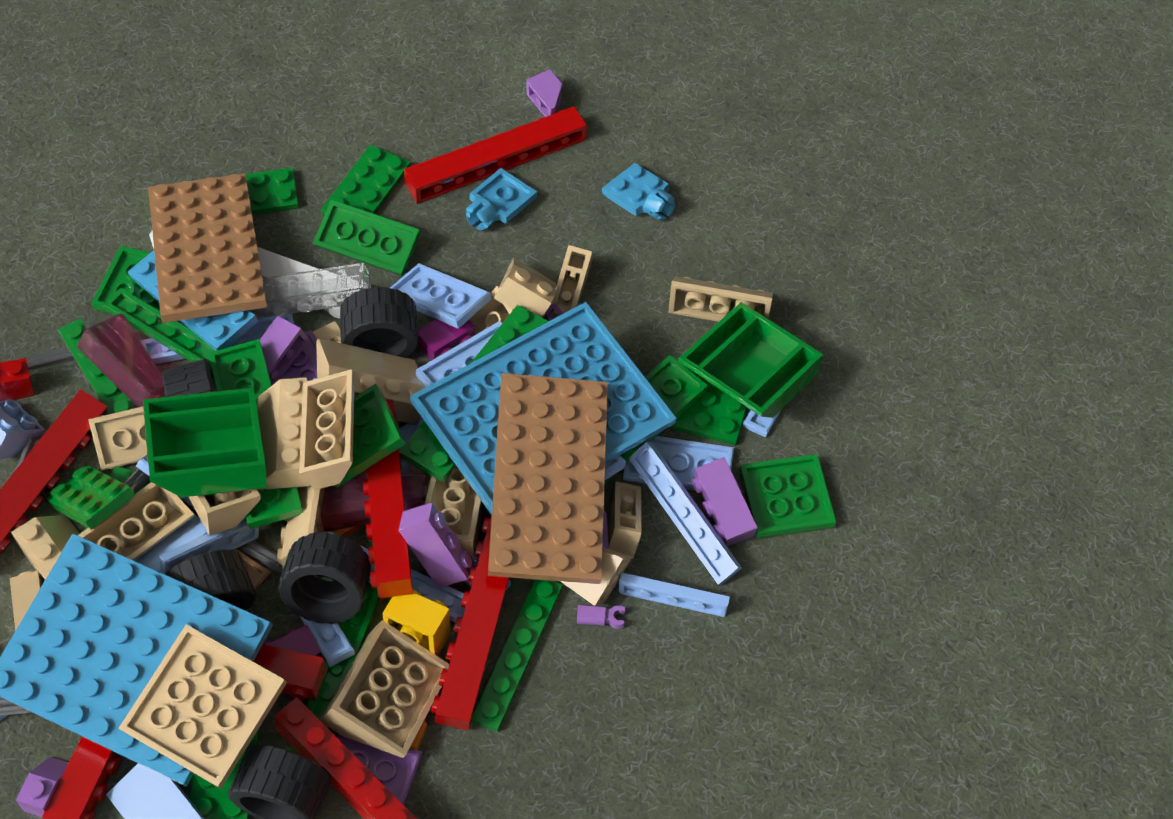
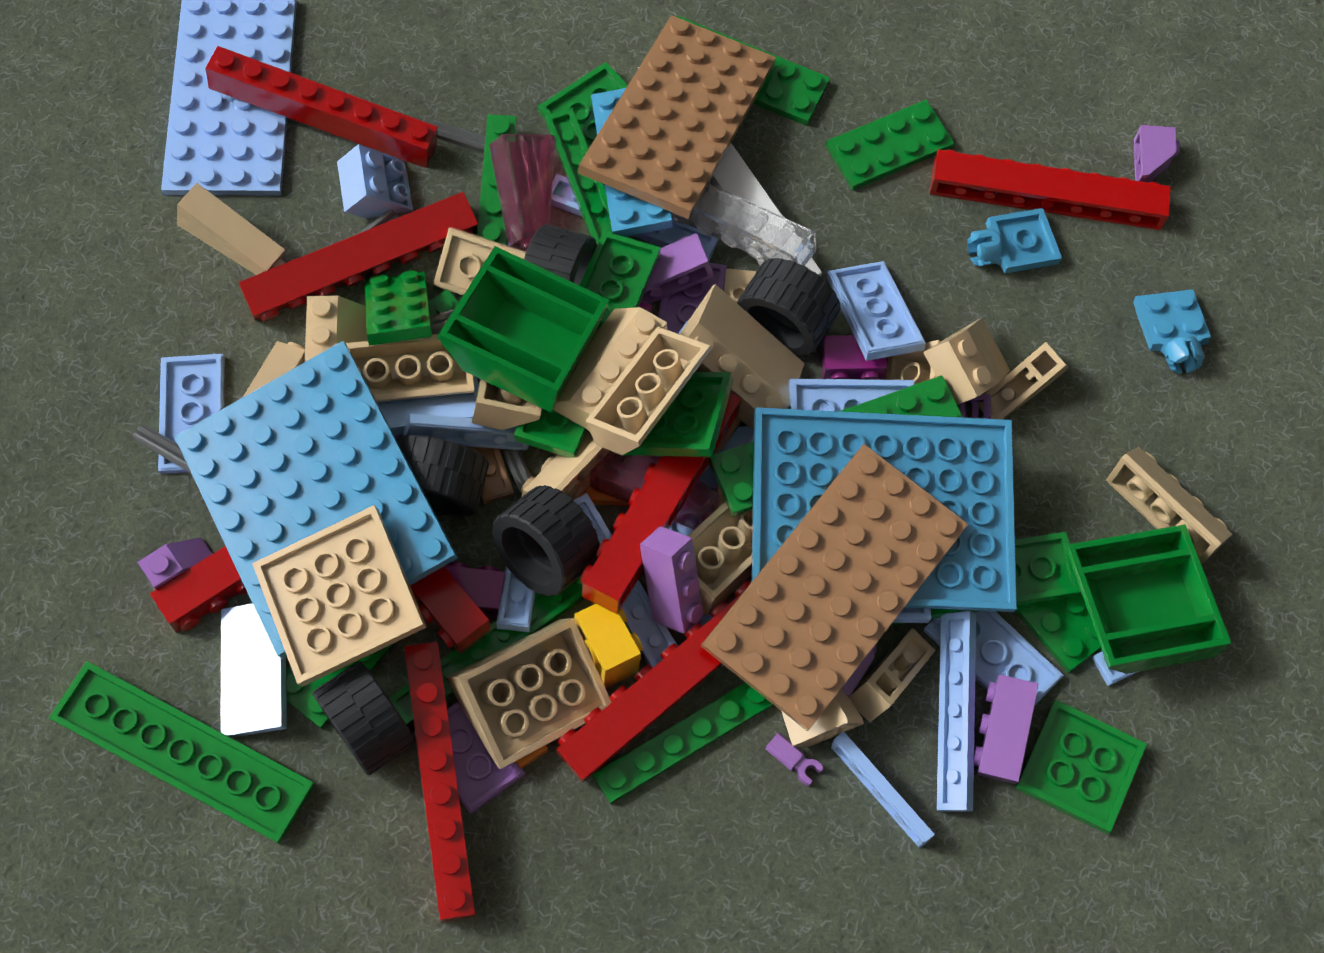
camera: 35 degrees right, 10 degrees up
green plate [313,200,421,277] -> none

